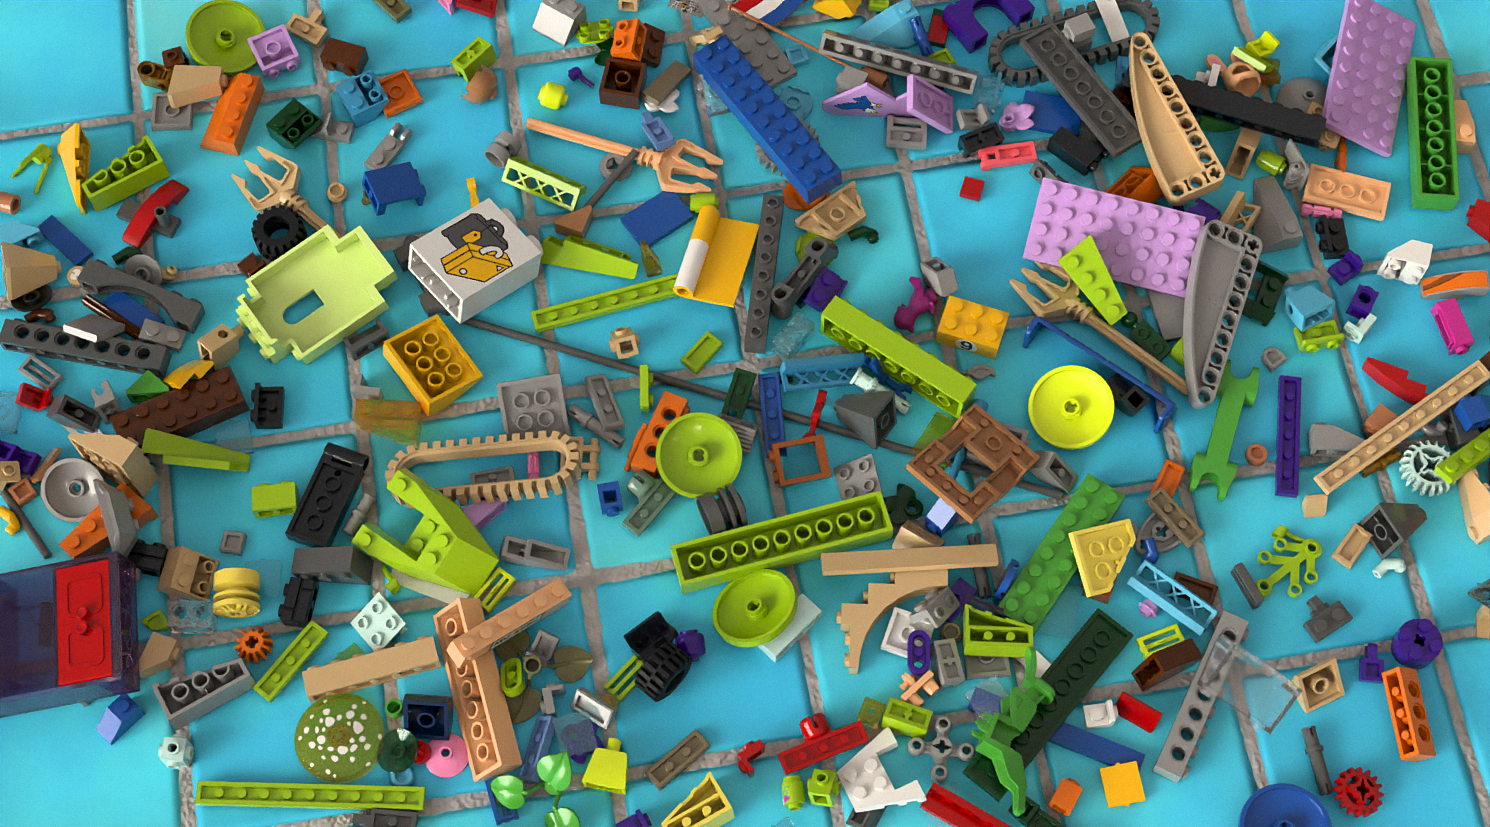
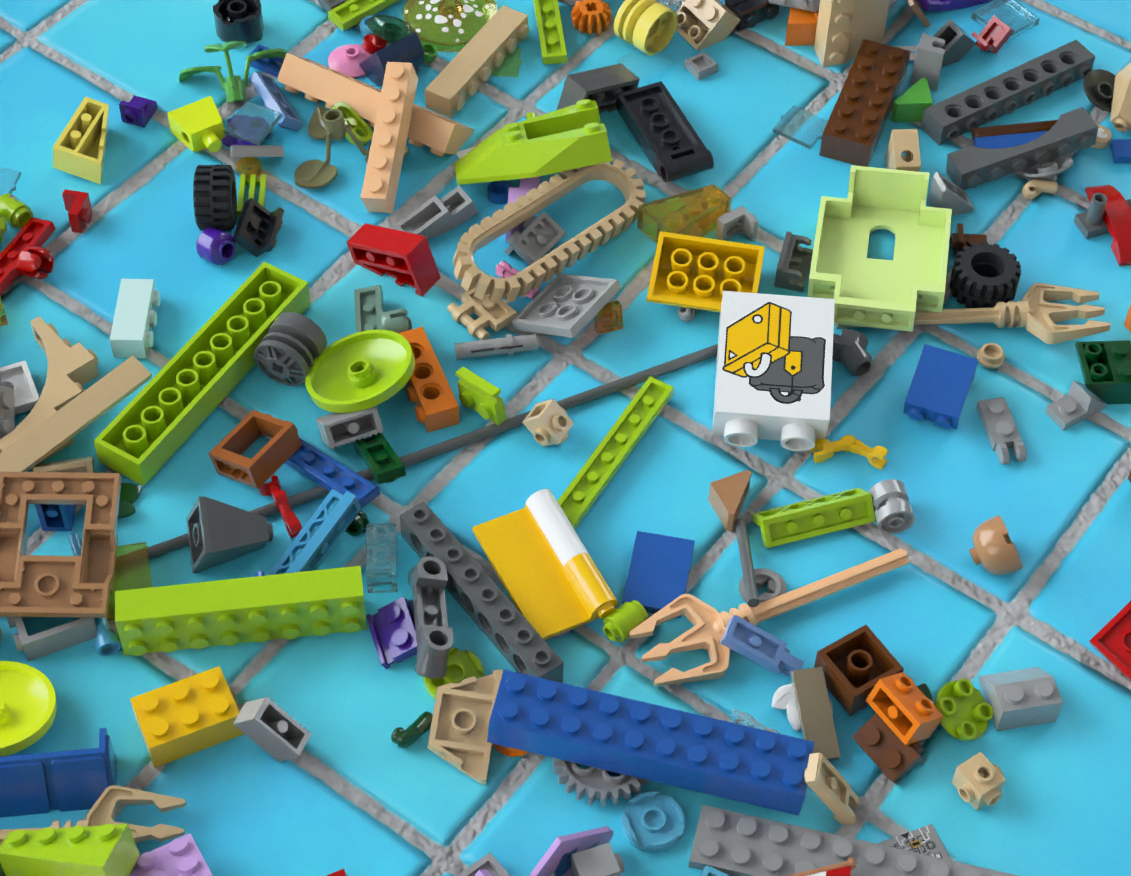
camera: 135 degrees right, 15 degrees down
light grey tile [17,354,65,392] -> none
reddish brown arm [24,308,56,324] -> none
light grey tile [63,314,125,343] -> none
dark green arm [111,246,143,265] -> none
light grey plate [138,318,186,352] -> none
lime wedge [142,428,250,472] -> none
yellow slope [162,359,215,389] -> none
black bracket [250,383,285,429] -> none
lime brick [251,481,299,519] -> none
black brick [278,577,319,628] -> none
dark azure slope [336,69,389,128] -> none
light grey pin [342,493,376,537] -> none
light aqua hinge [350,592,407,650] -> none
orange plate [379,69,423,119] -> none
lime hinge [451,36,497,83] -> none
neon yellow tile [473,567,517,615] -> none
light grey bracket [525,629,561,663] -> none
neon yellow head [538,81,568,110] -> none
lime wedge [540,234,639,279] -> none
light grey bracket [540,683,566,718] -> none
dark purple hand [568,67,594,88] -> none
light grey tile [584,374,625,432] -> none
blue brick [597,481,623,517] -> none
orange hand [624,423,647,472] -> none
clear yellow slope [640,240,663,278] -> none
dark tan tile [645,729,711,791] -> none
lime tile [680,331,724,375] -> none
lime dish [712,569,798,648] -> none
light grey hinge [833,453,883,500] -> none
light aqua pin [850,367,911,415] -> none
magenta animal [893,277,938,333] -> none
light grey piece [961,365,996,381] -> none
none -> red wedge [346,223,441,297]
none -> light grey slope [928,172,975,216]

